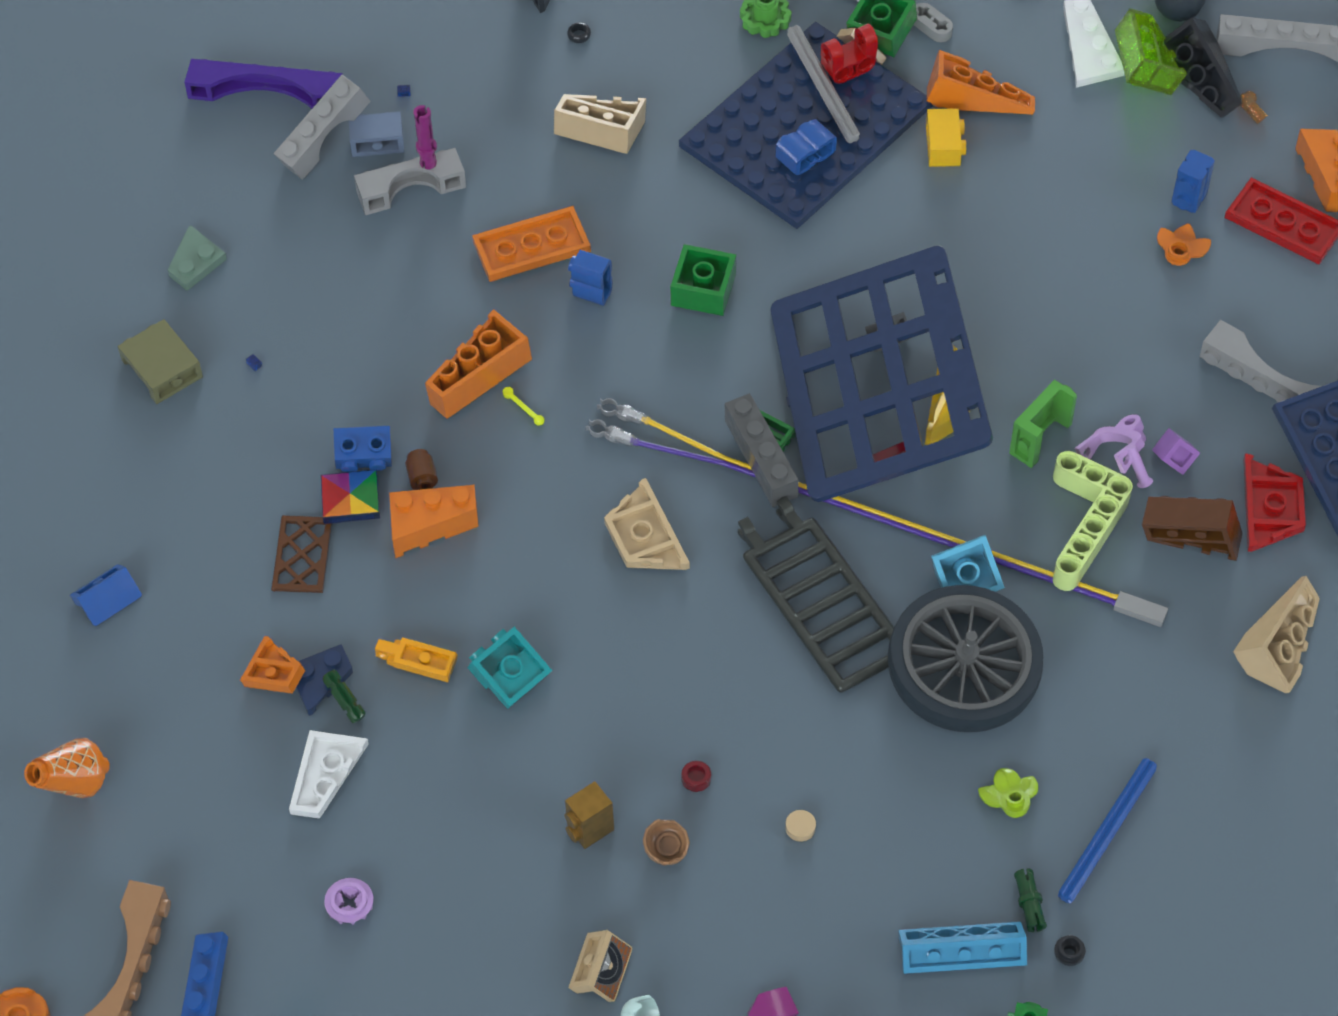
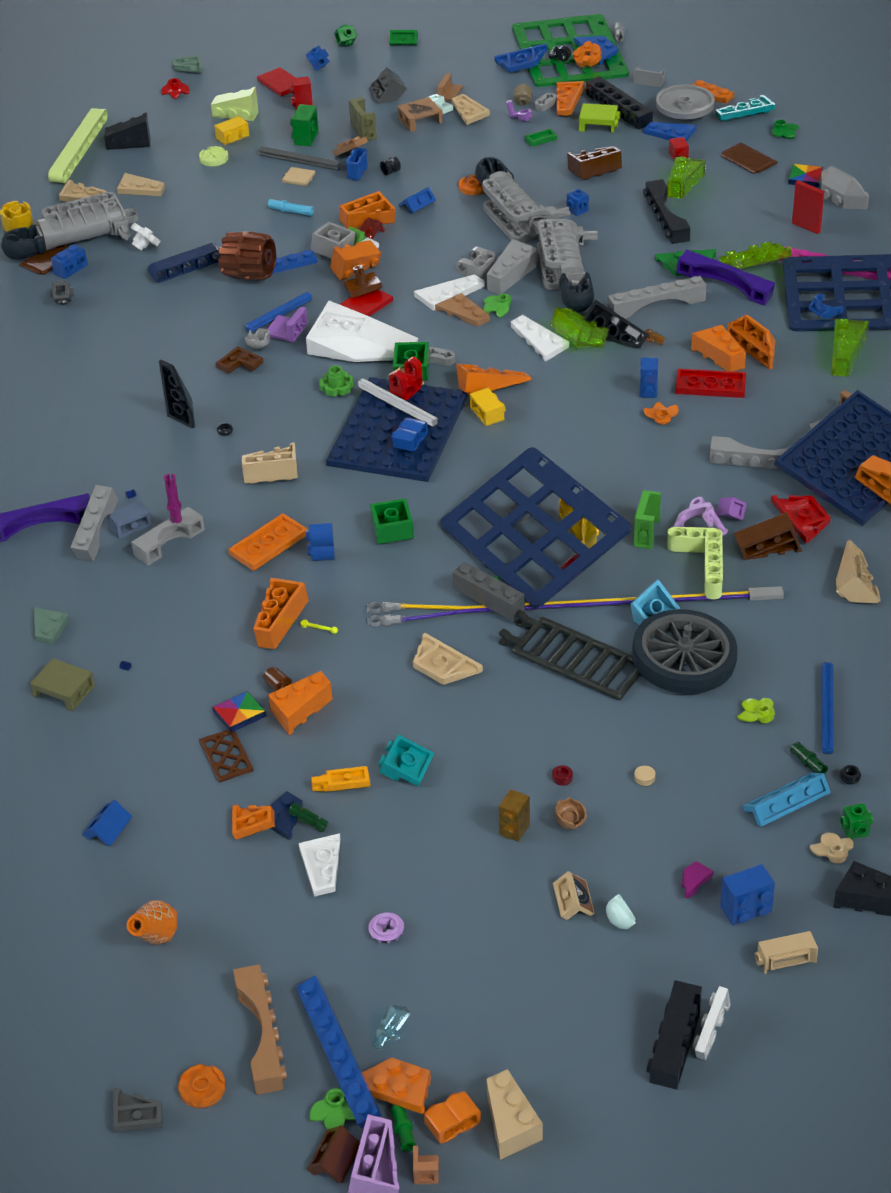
camera: 25 degrees left, 15 degrees down
blue brick [333,426,392,472] -> none

